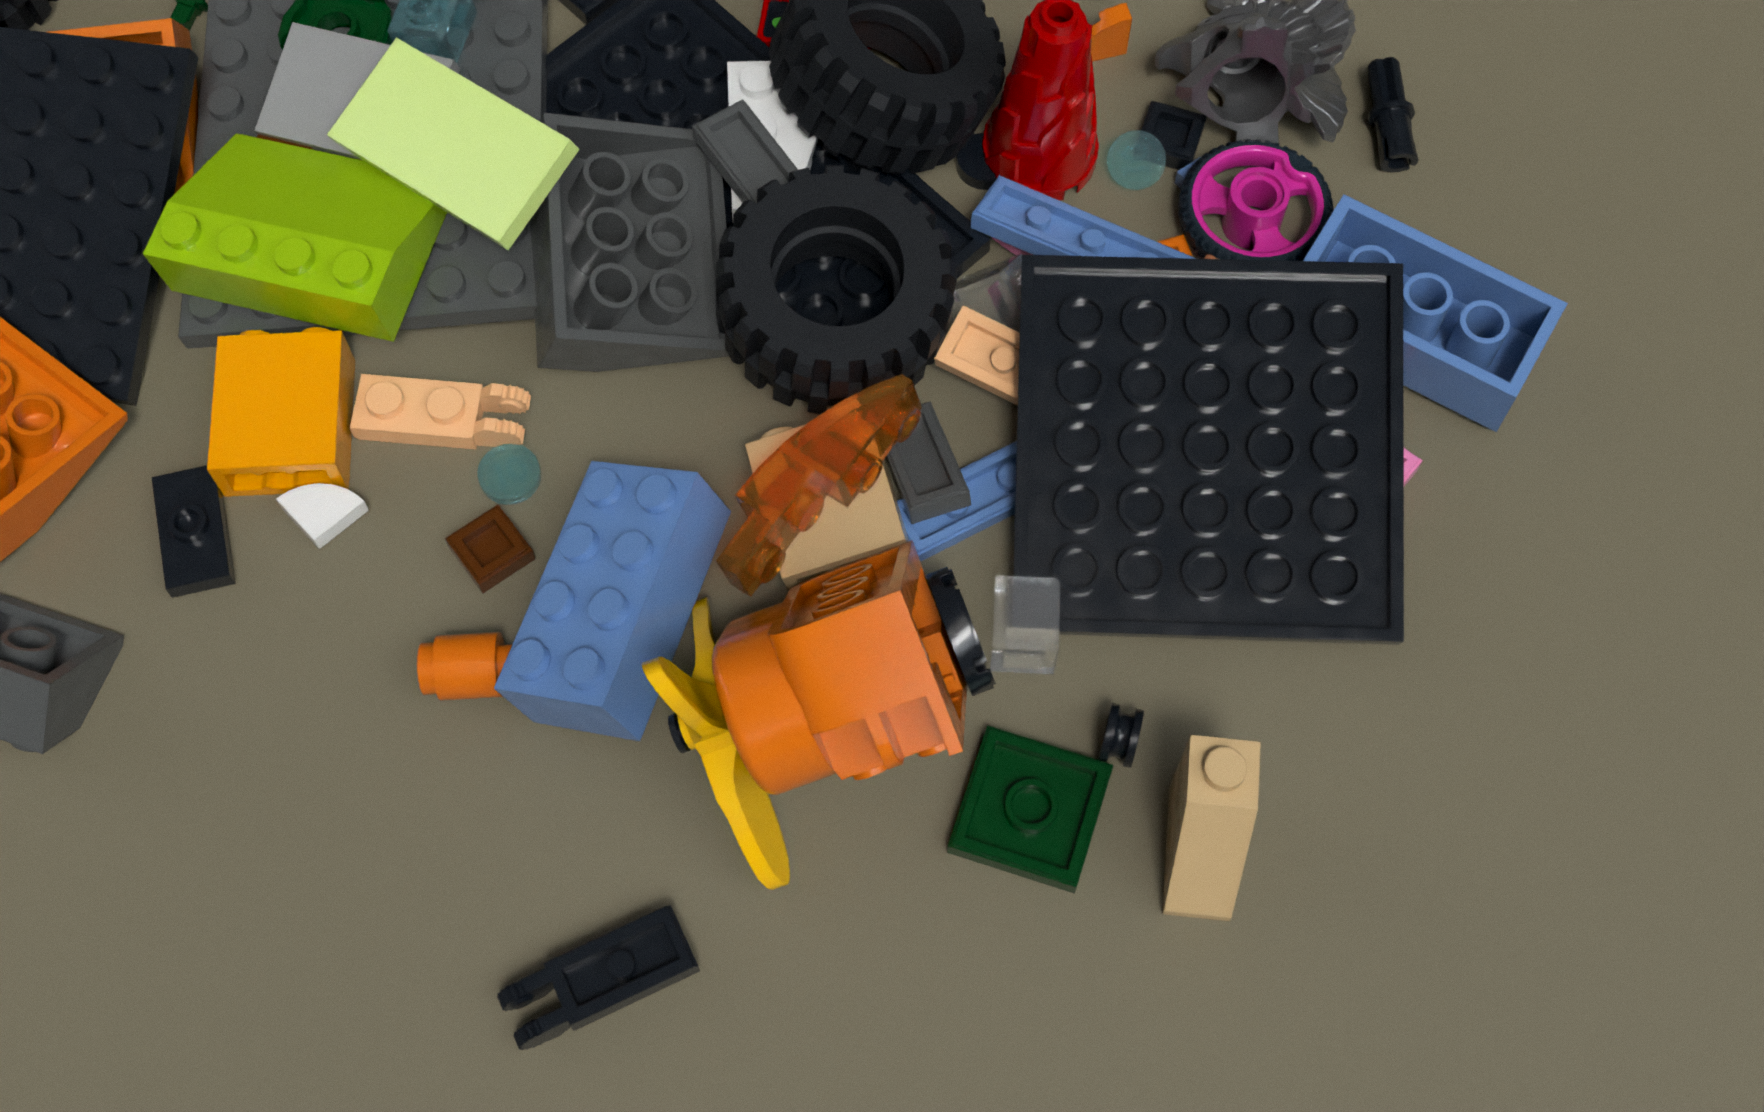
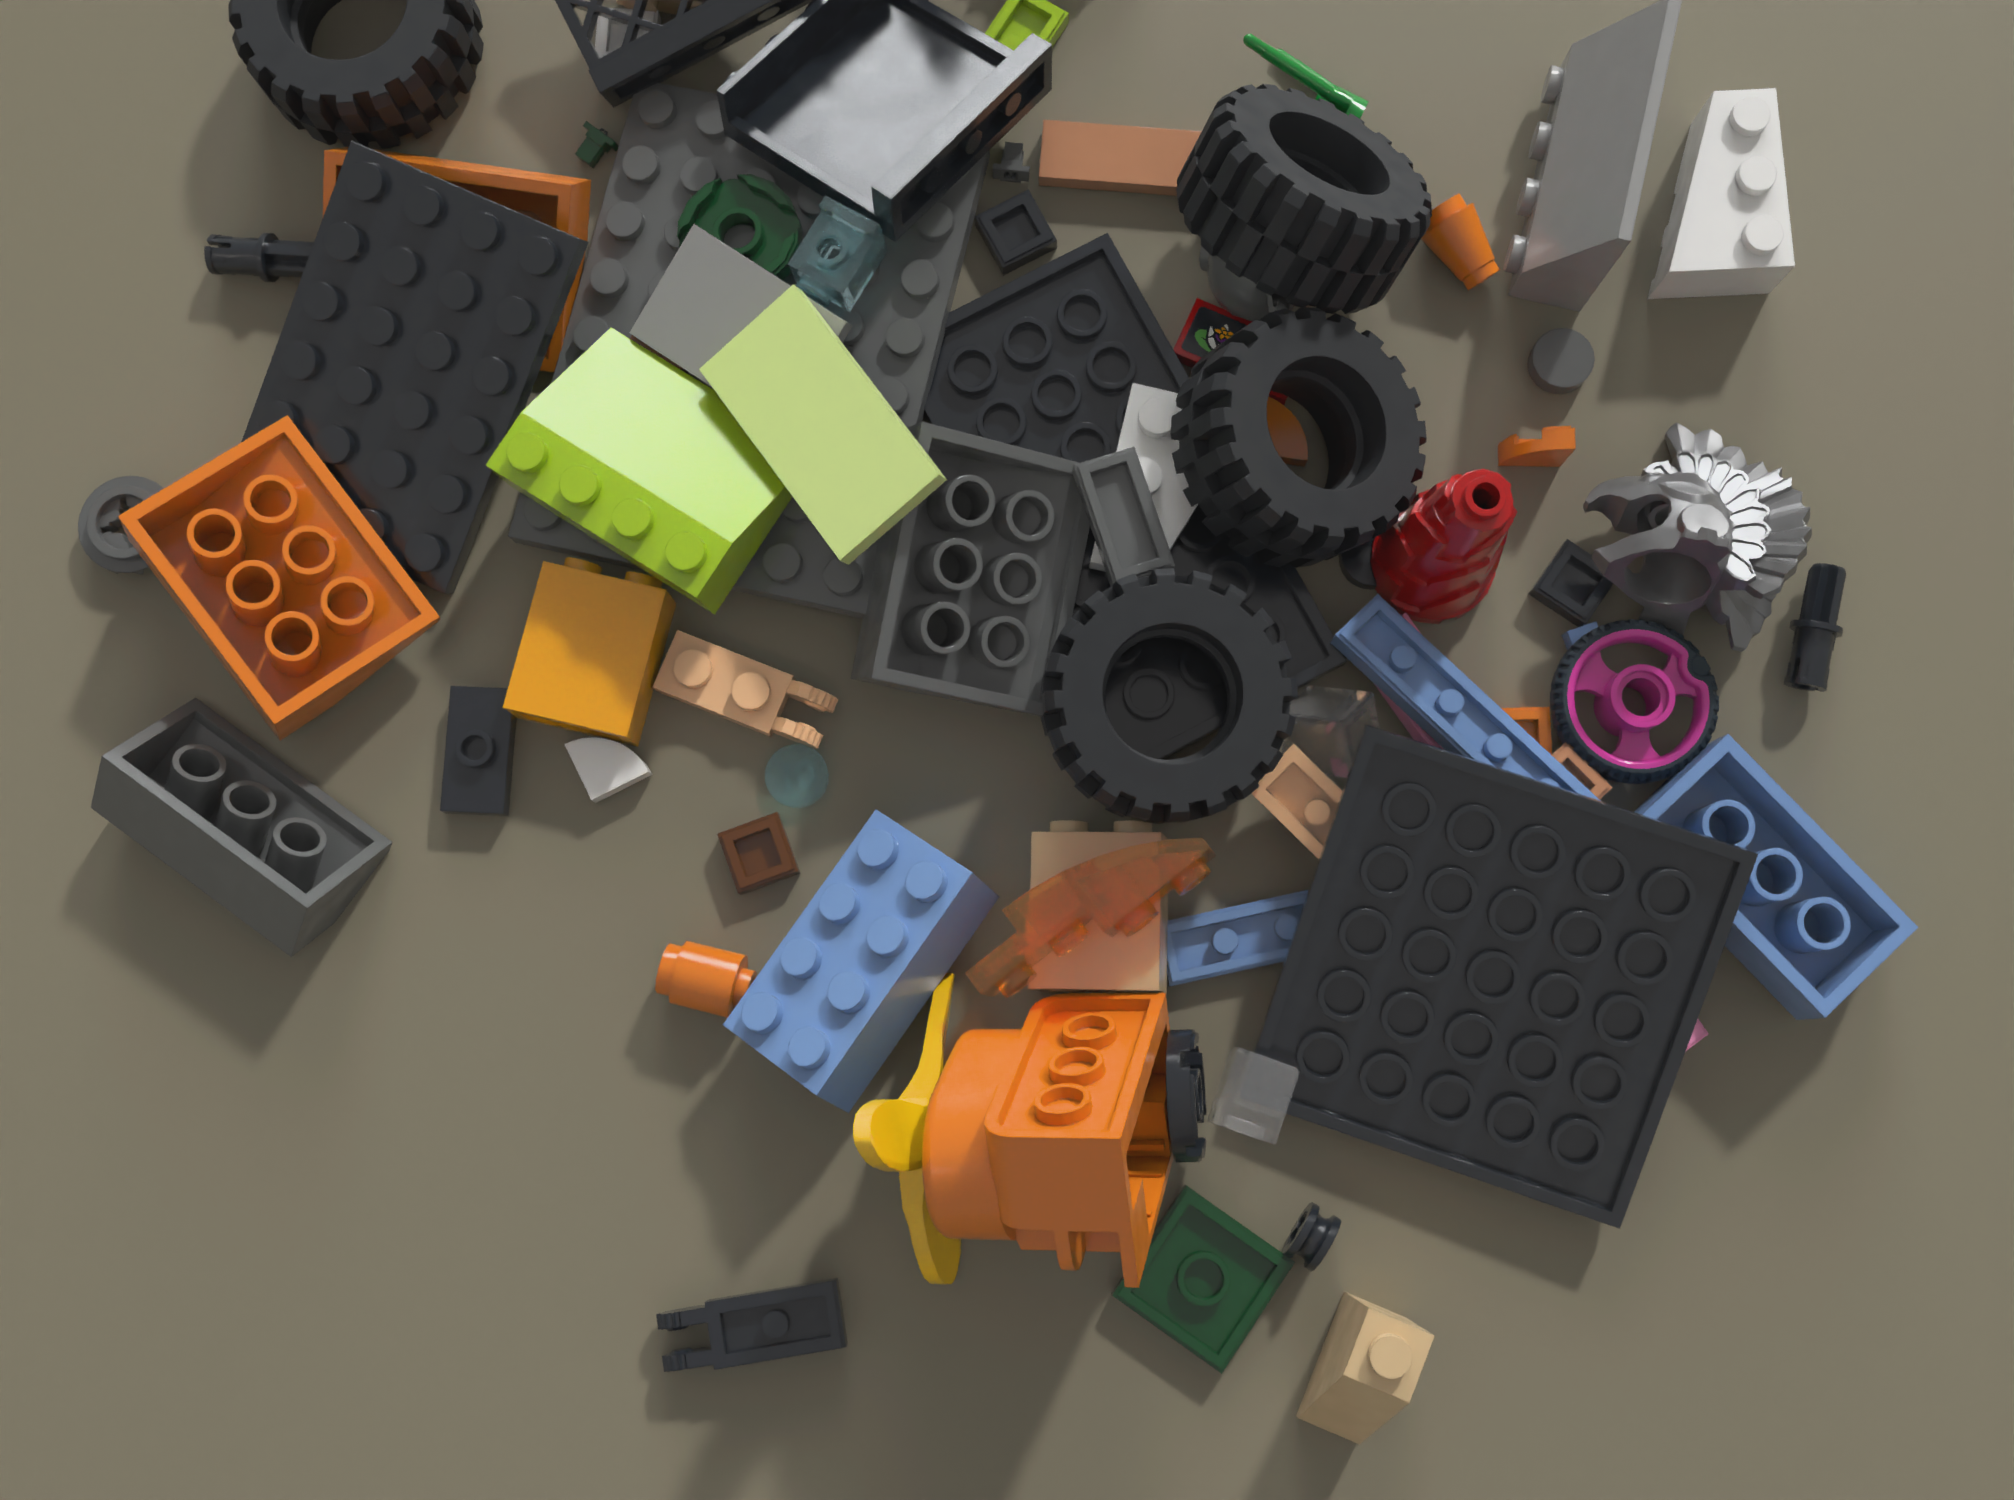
camera: 20 degrees right, 15 degrees up
dark grey tile [872,401,971,524] -> none
clear light blue piece [1107,130,1166,190] -> none

